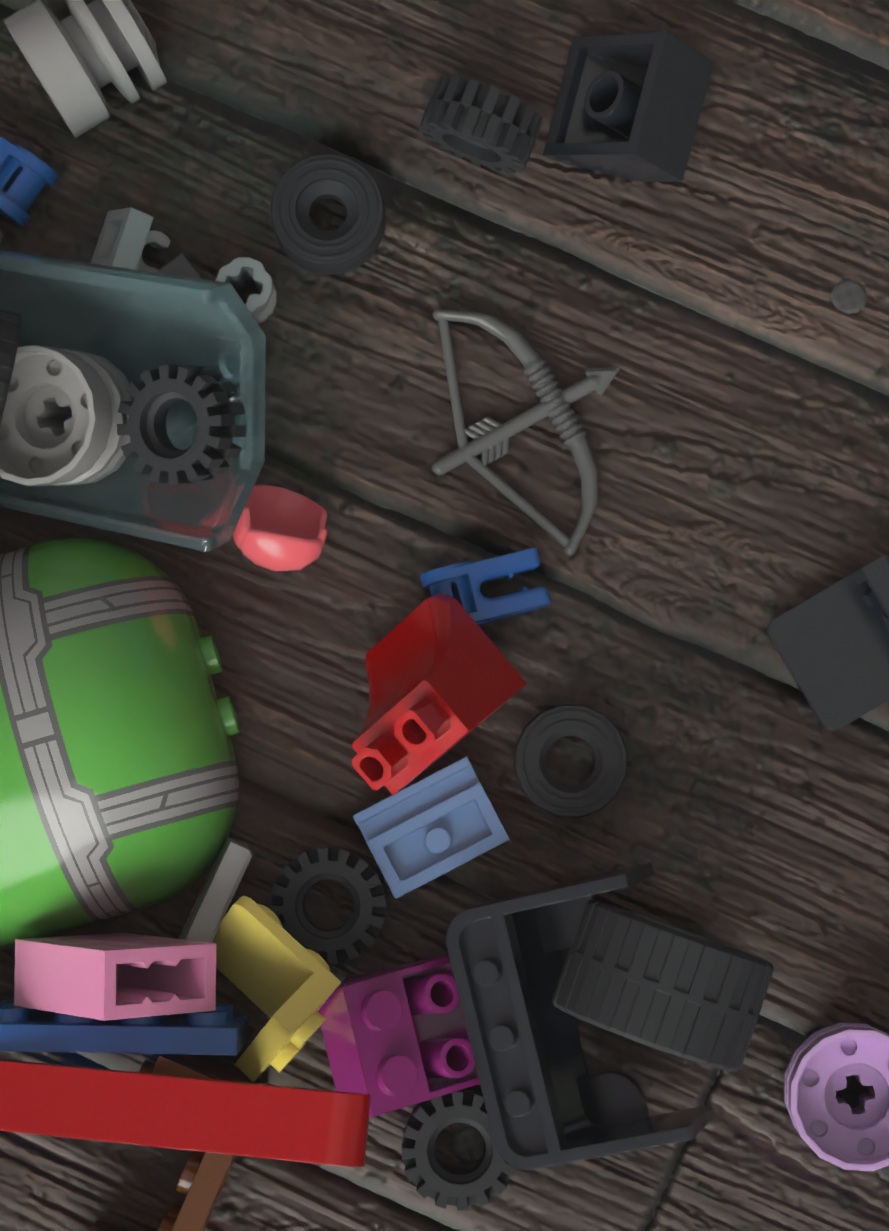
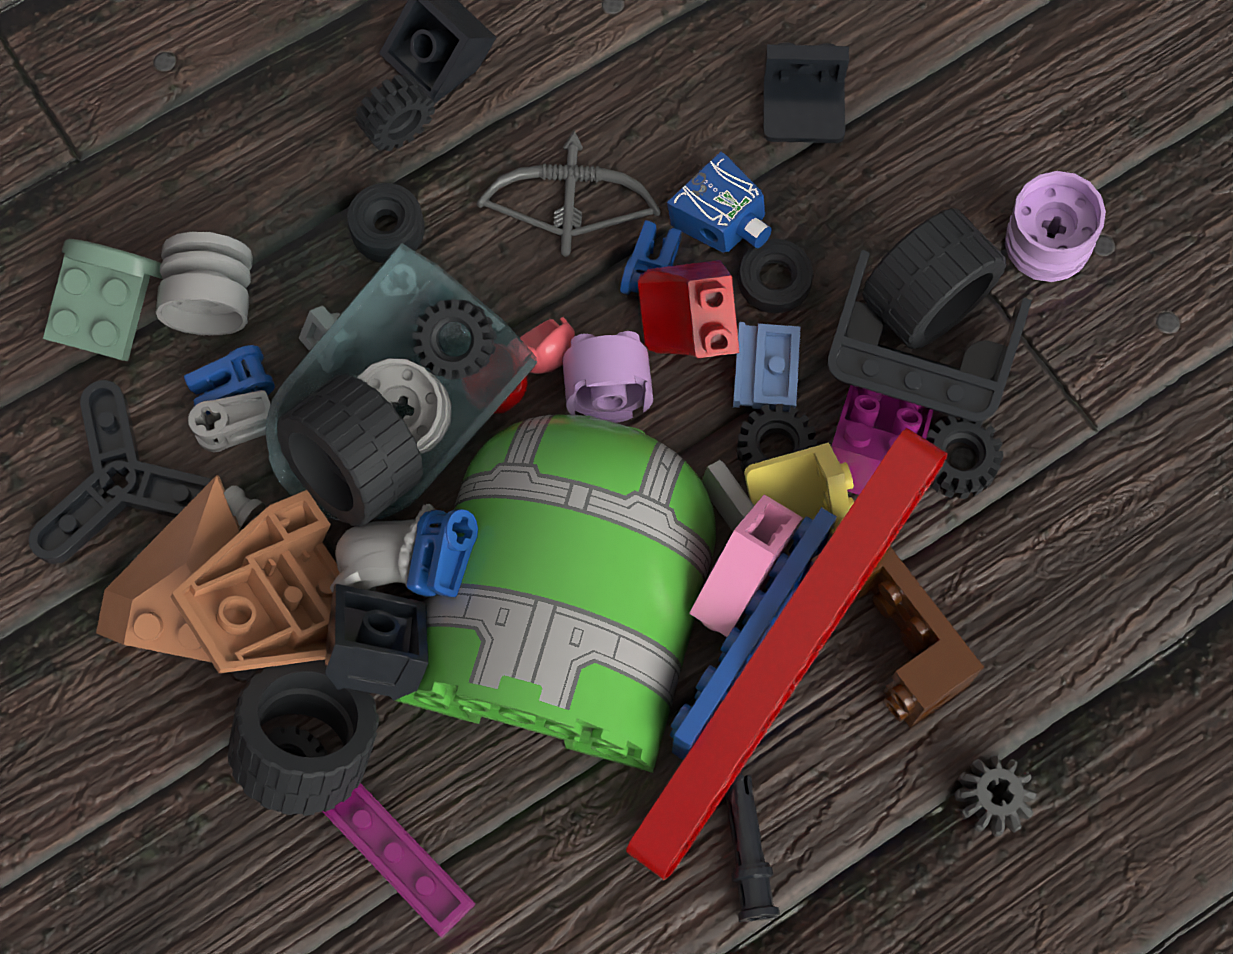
camera: 60 degrees left, 15 degrees down
none -> lavender brick [562,331,653,423]
none -> blue torso [667,152,772,252]

